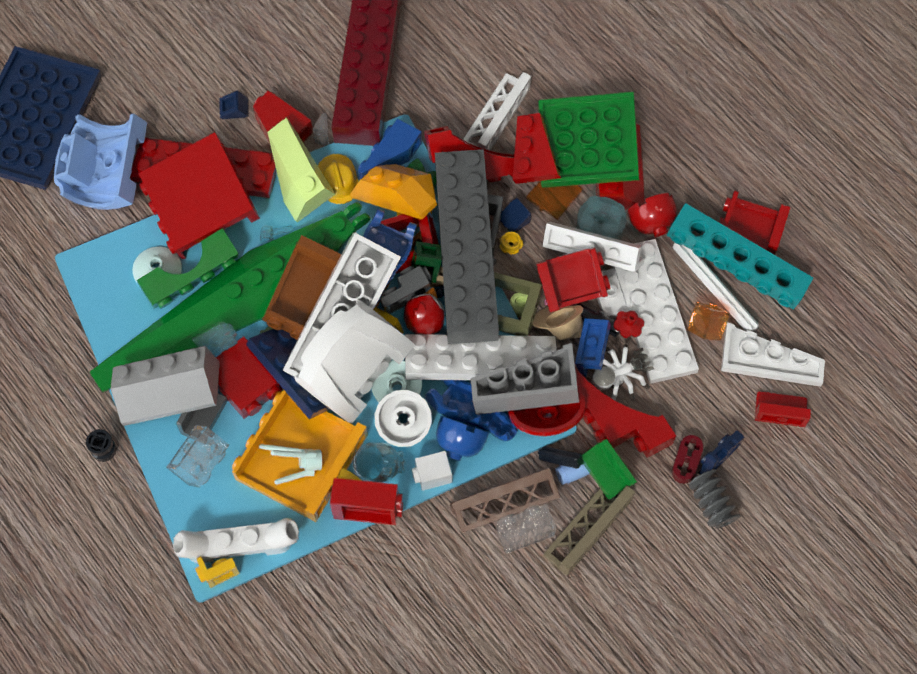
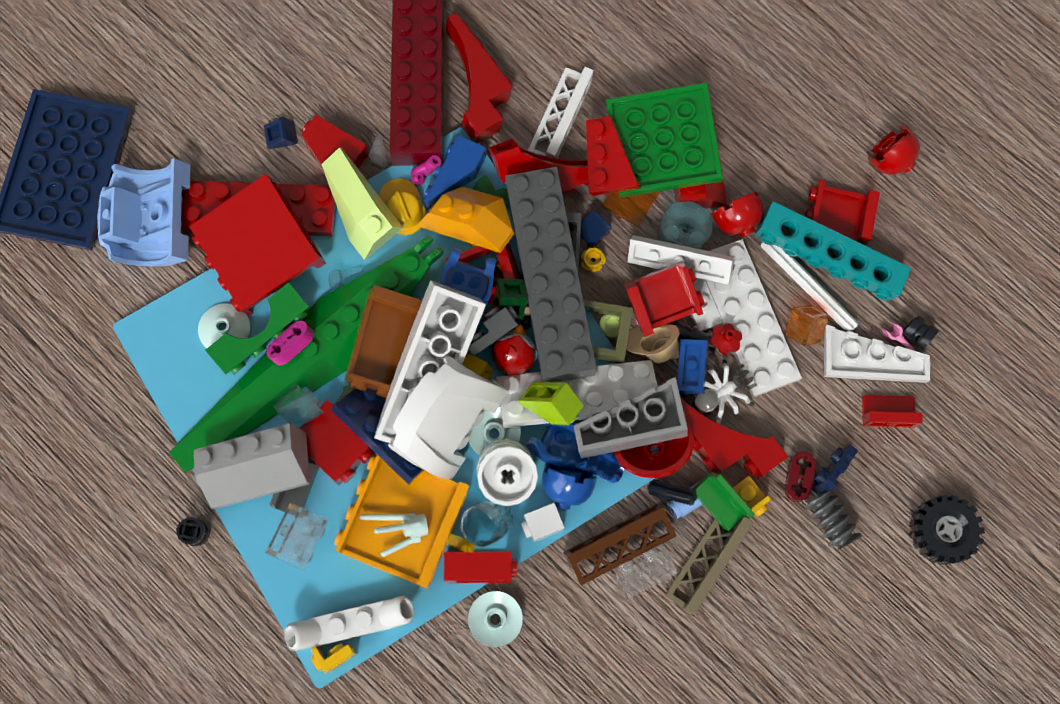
camera: 10 degrees left, 10 degrees up
none -> dark pink beam [267,321,314,365]
none -> dark pink arm [410,155,441,185]
none -> red arch [445,13,513,144]
none -> light aqua dish [468,591,523,647]
none -> lime slope [517,382,584,425]
none -> yellow bracket [733,476,772,518]
none -> red cylinder [868,125,920,175]
none -> bright pink hand [882,321,915,351]
none -> black wheel [902,314,939,350]
none -> black wheel [909,495,985,565]

